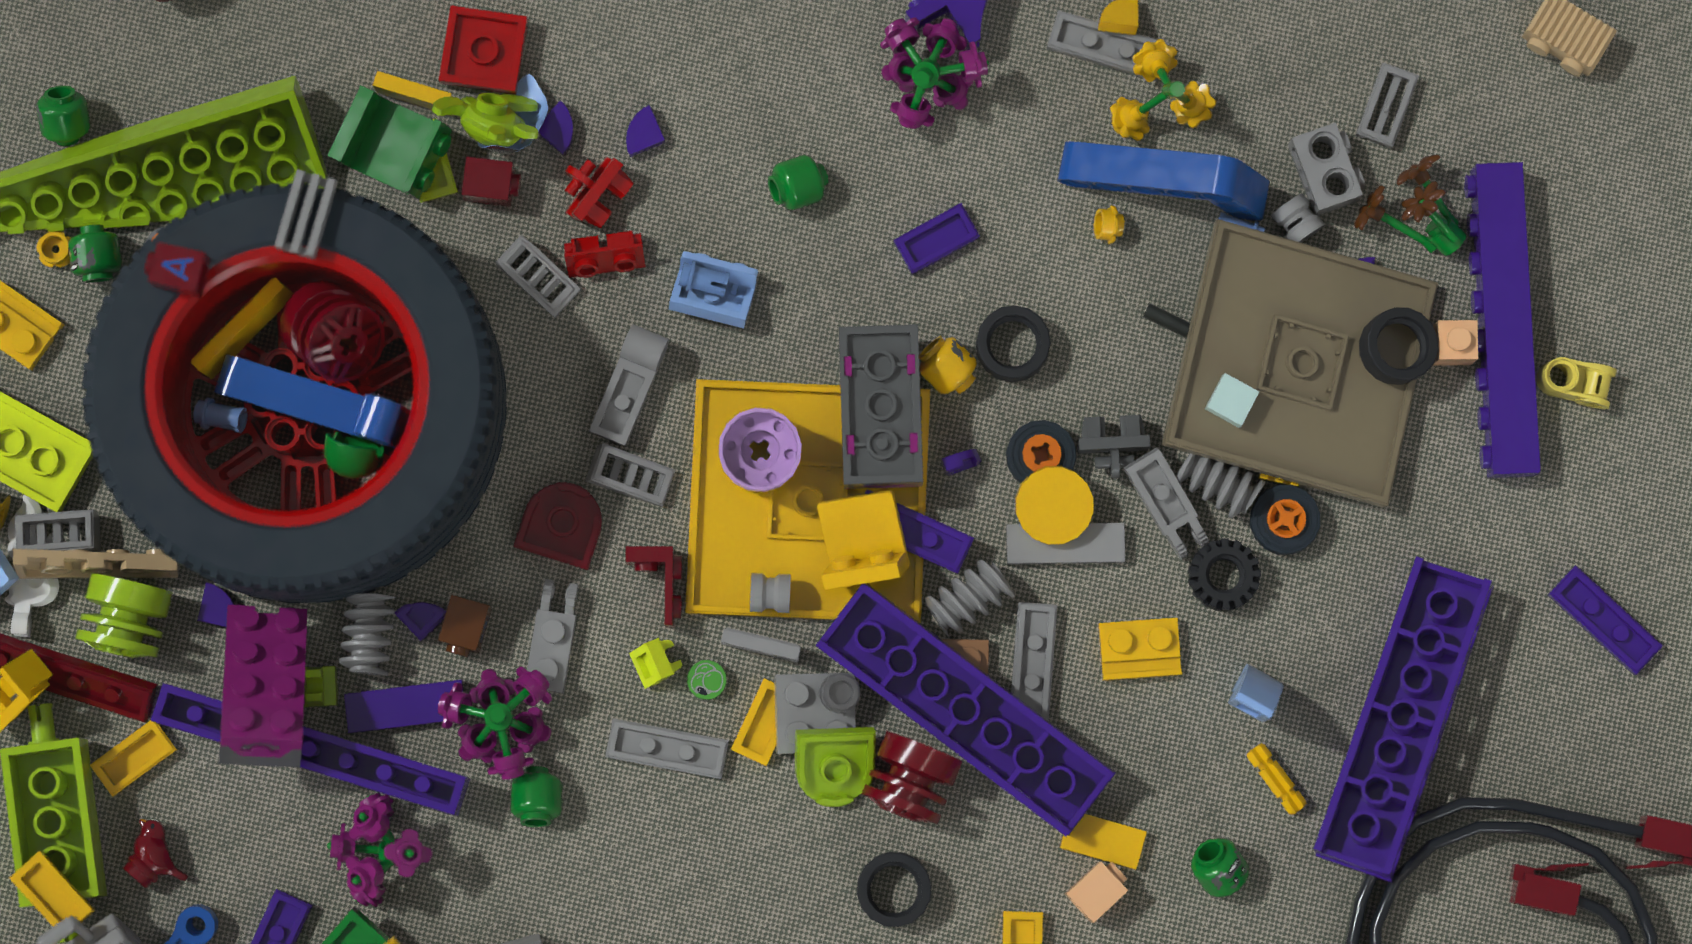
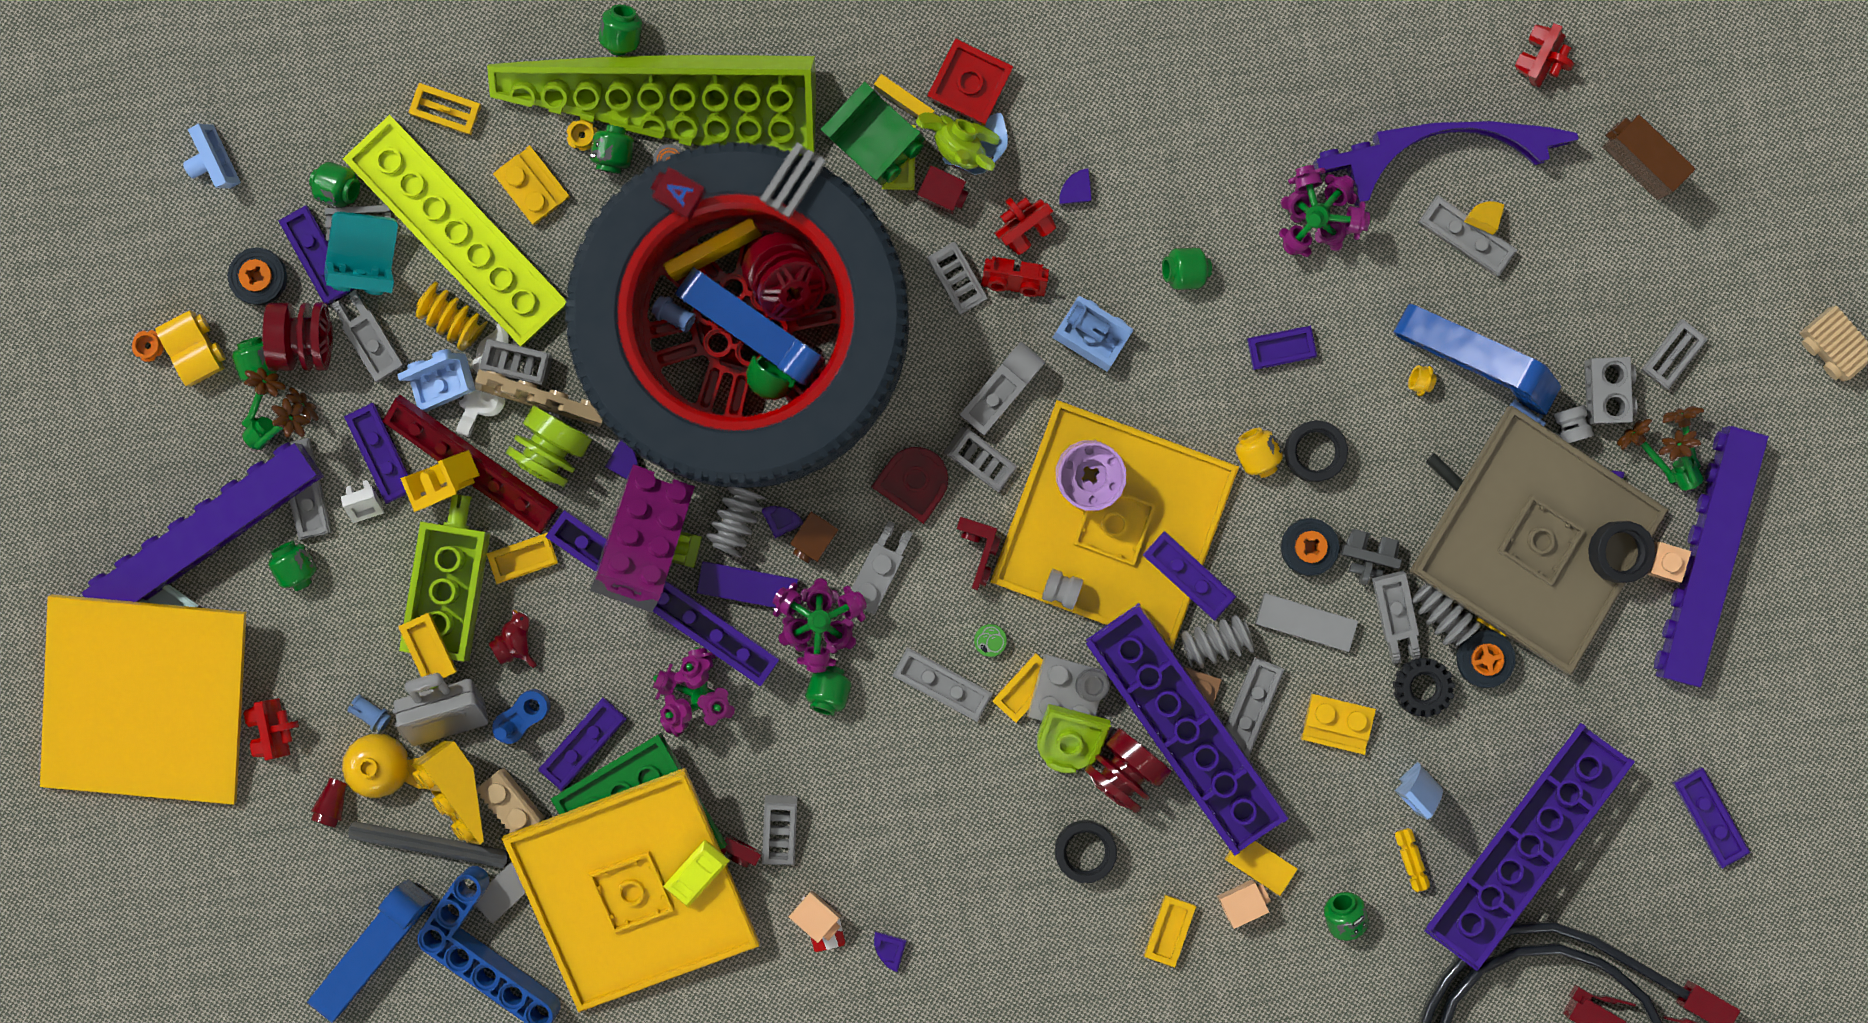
camera: 10 degrees right, 5 degrees up
dark purple tile [535,100,573,157] -> none
neon yellow tile [629,638,682,689] -> none
light grey tile [721,627,801,663] -> none
yellow bracket [817,490,910,590] -> none
dark grey piece [839,324,923,489] -> none
dark purple tile [941,449,982,476] -> none
yellow tile [1015,466,1094,545] -> none
yellow plant [1110,39,1216,141] -> none
light aqua tile [1205,373,1259,428] -> none
light yellow piece [1536,357,1617,409] -> none

